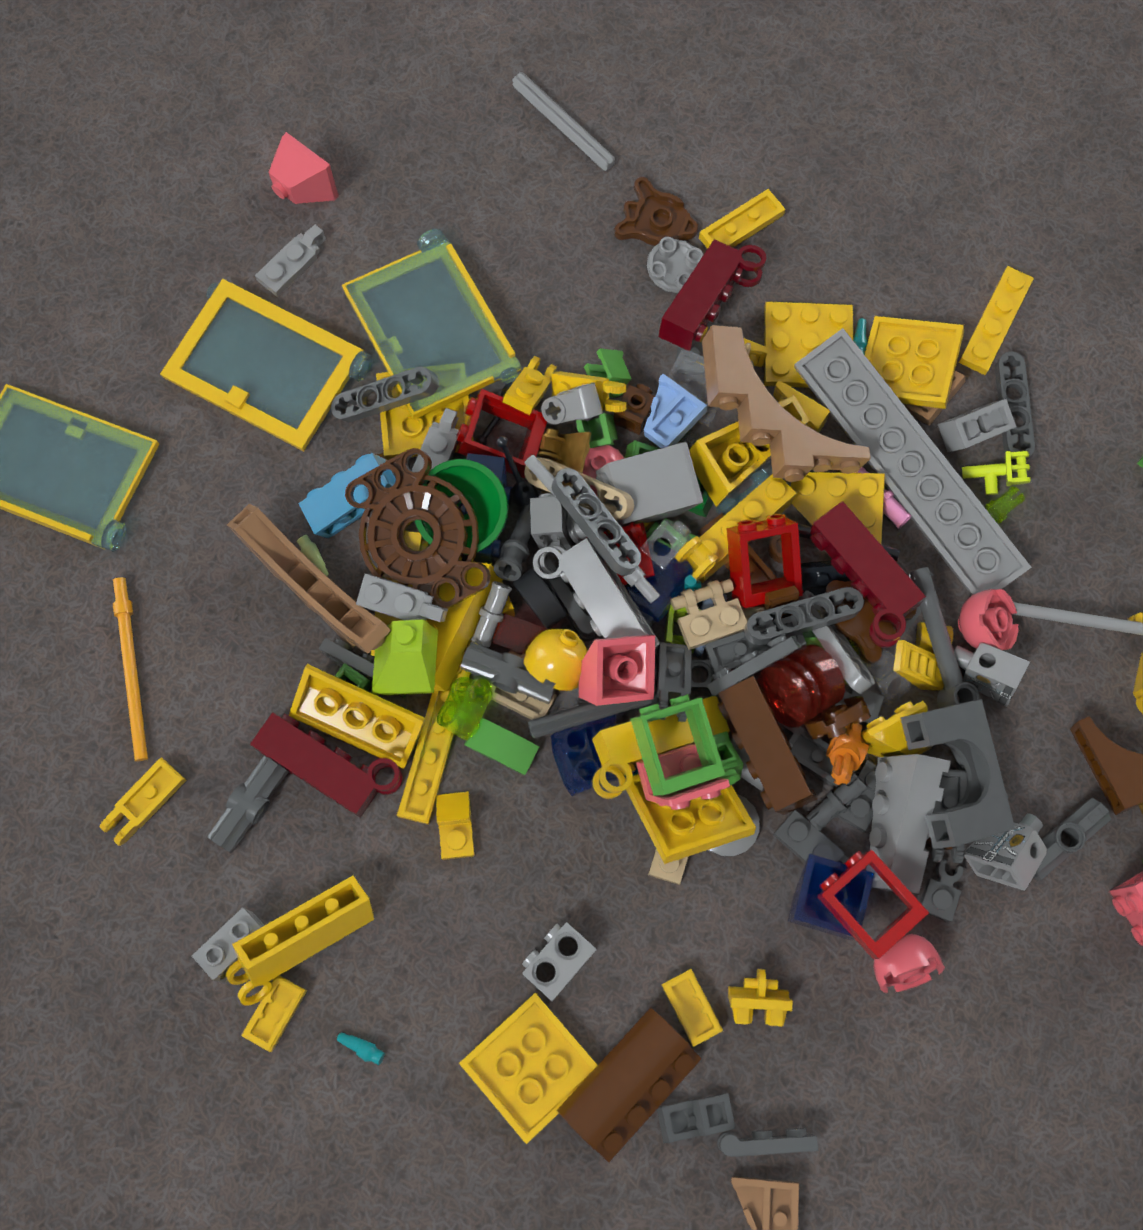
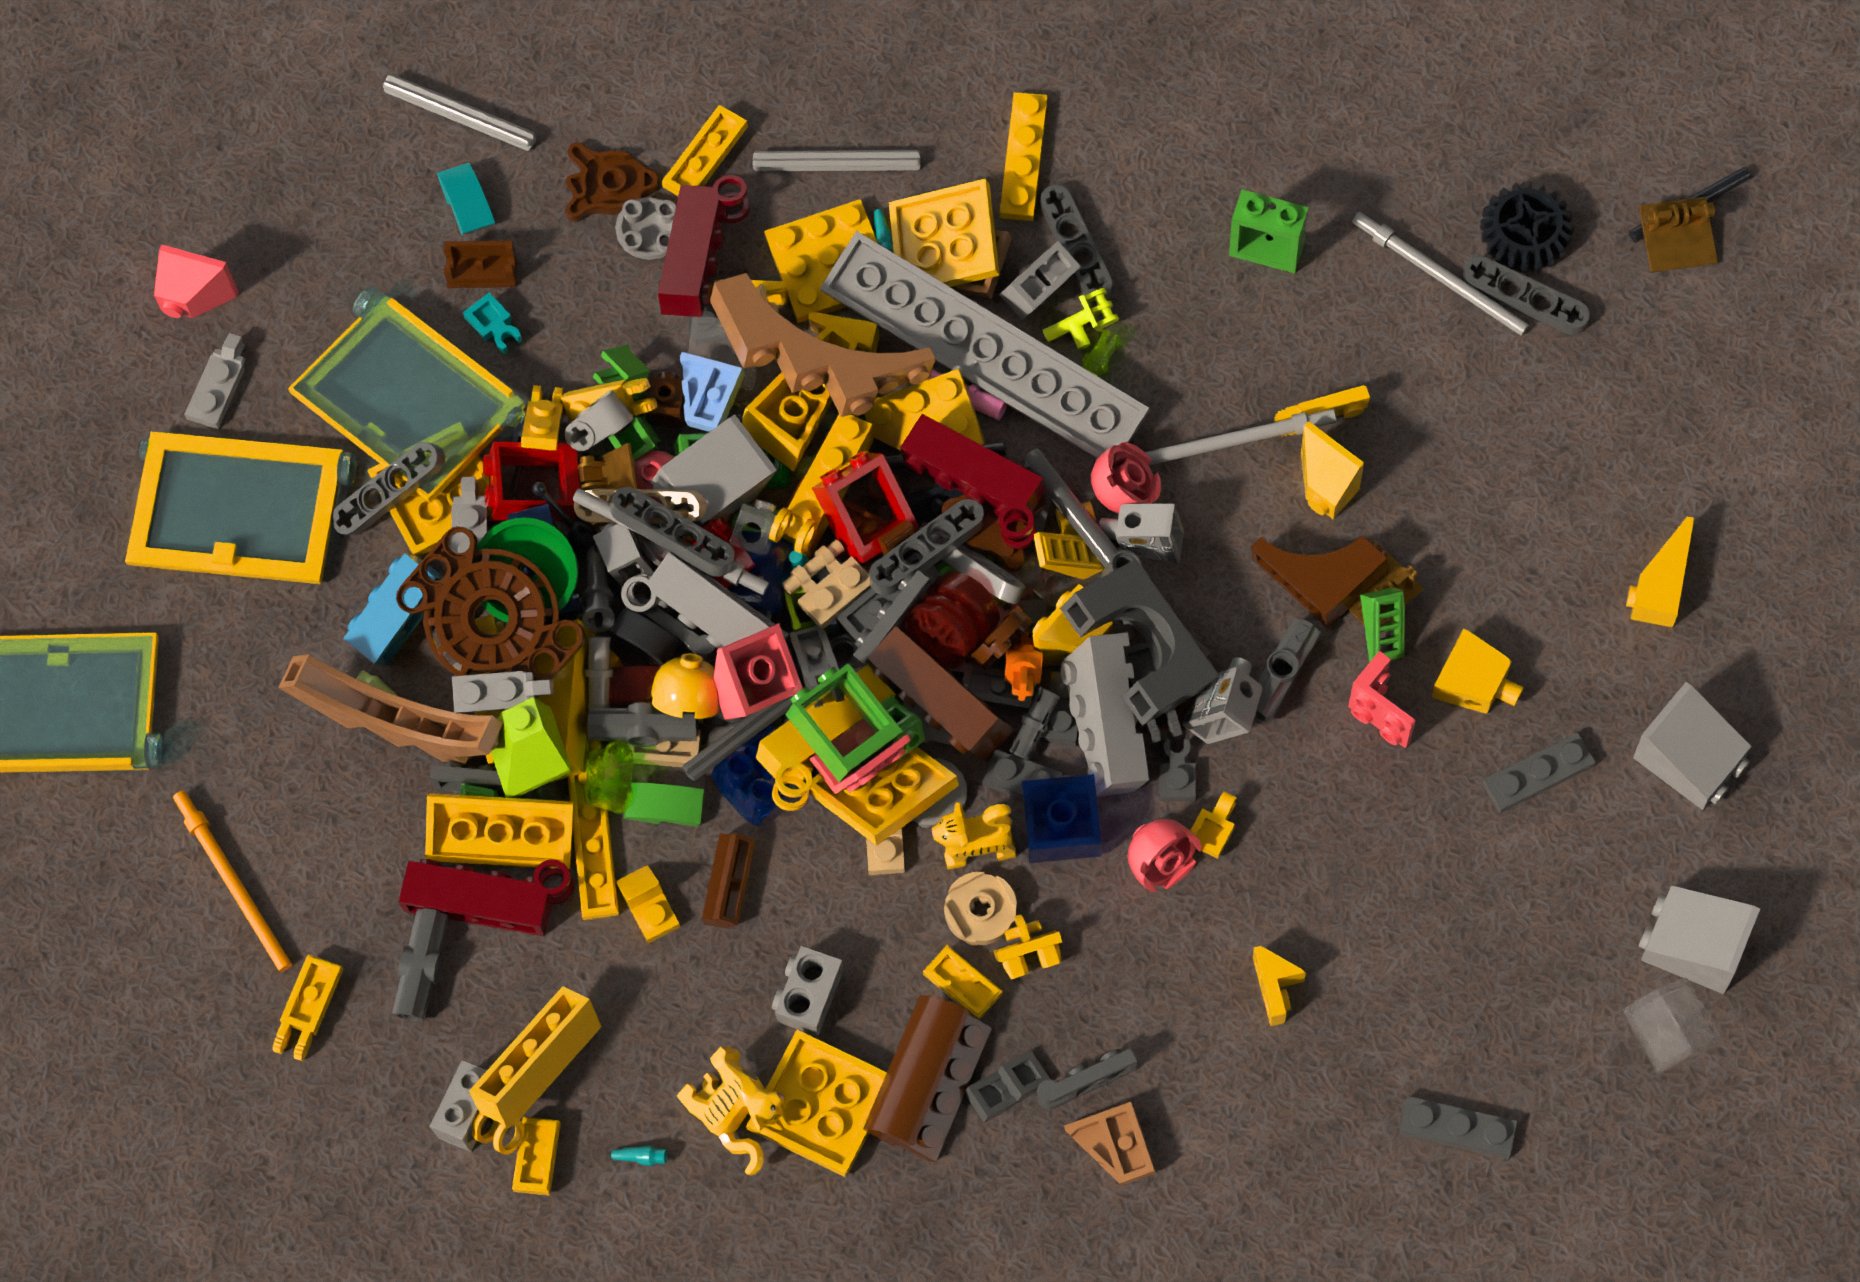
camera: 15 degrees left, 5 degrees down
red window [817,849,929,959] -> none
none -> teal slope [437,163,495,236]
none -> reddish brown hinge [444,240,517,288]
none -> teal plate [463,292,522,354]
none -> yellow animal [677,1046,785,1176]
none -> reddish brown piece [702,833,755,928]
none -> light grey axle [753,150,921,171]
none -> yellow animal [931,802,1016,869]
none -> tan plate [944,871,1017,946]
none -> yellow plate [1191,791,1237,859]
none -> yellow slope [1253,946,1306,1026]

